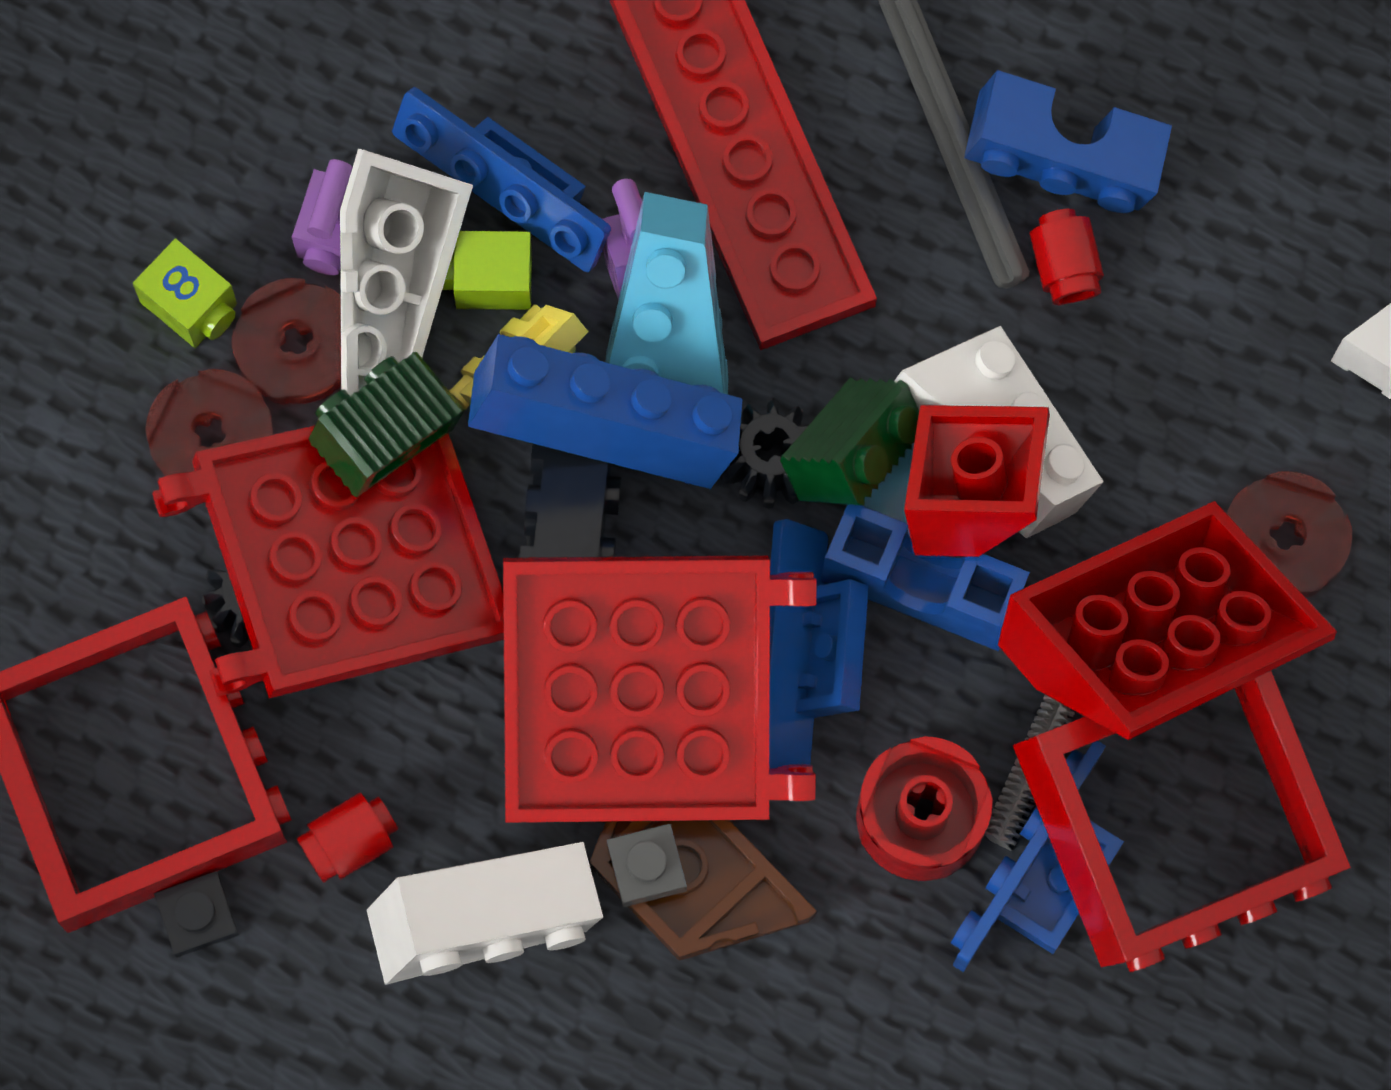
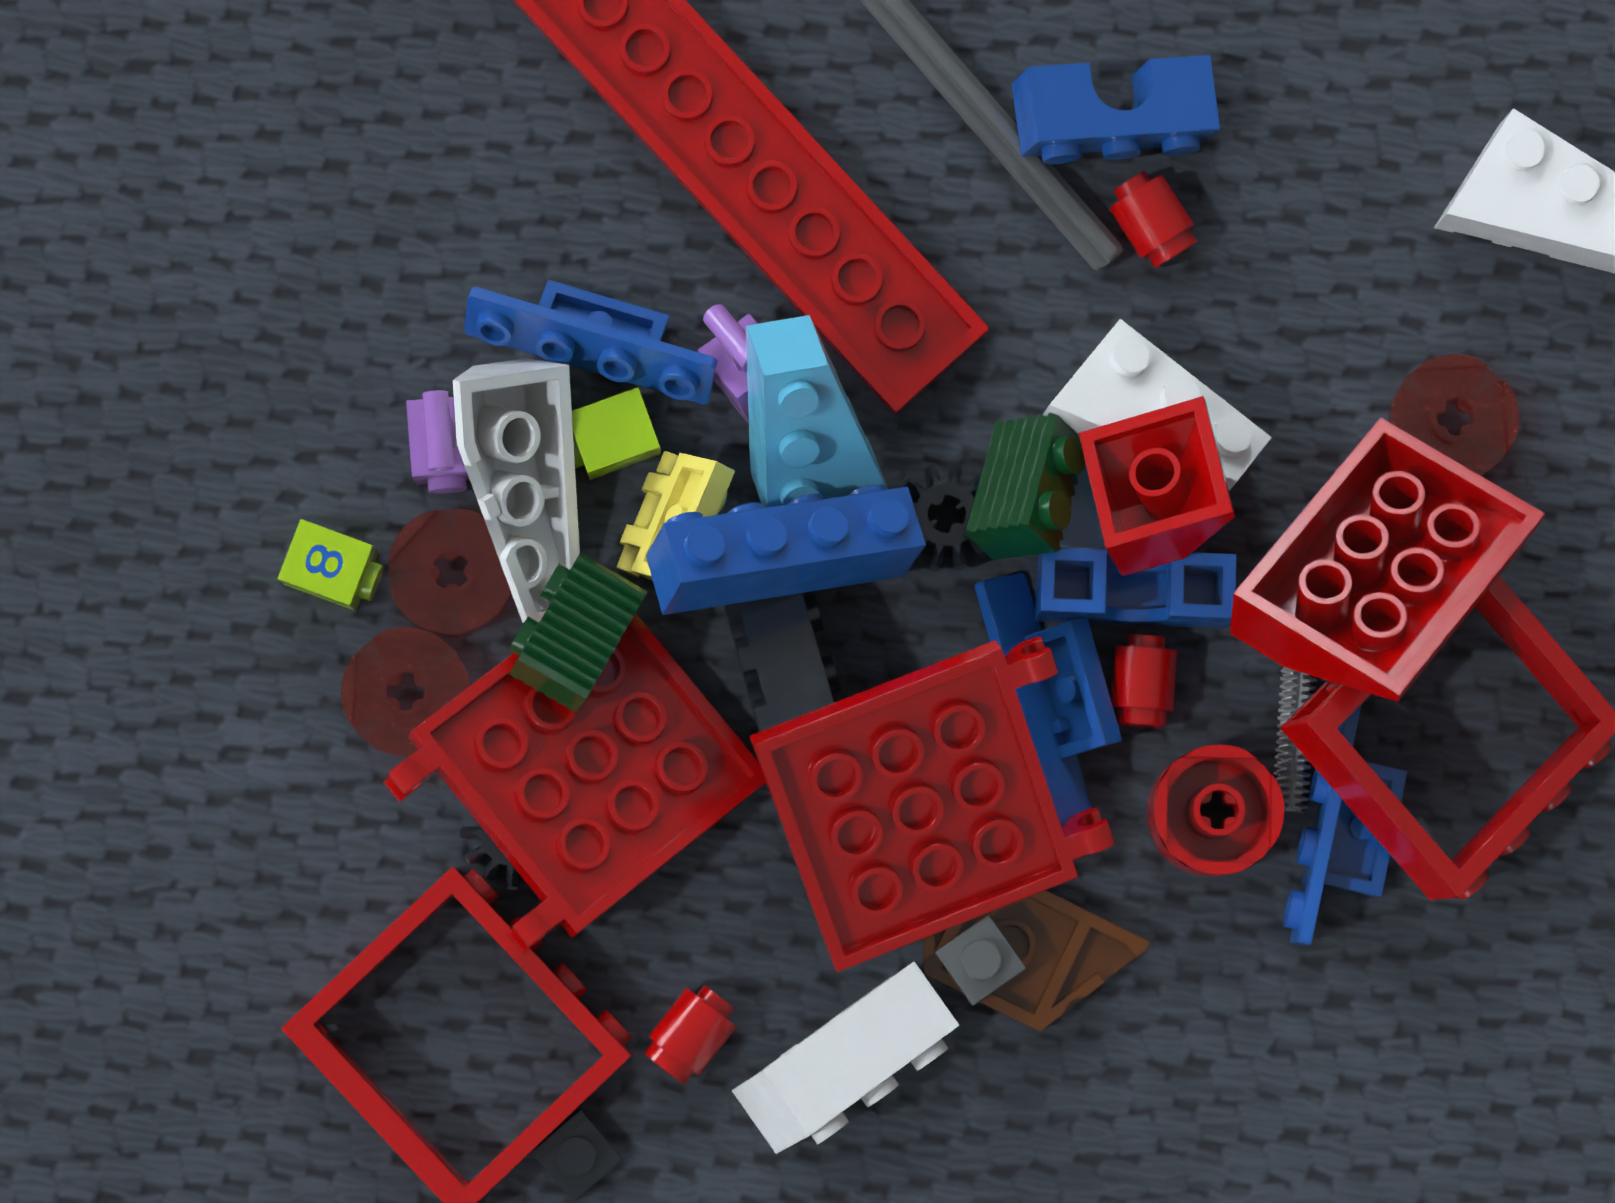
camera: 25 degrees left, 10 degrees up
none -> red brick [1110,635,1178,728]

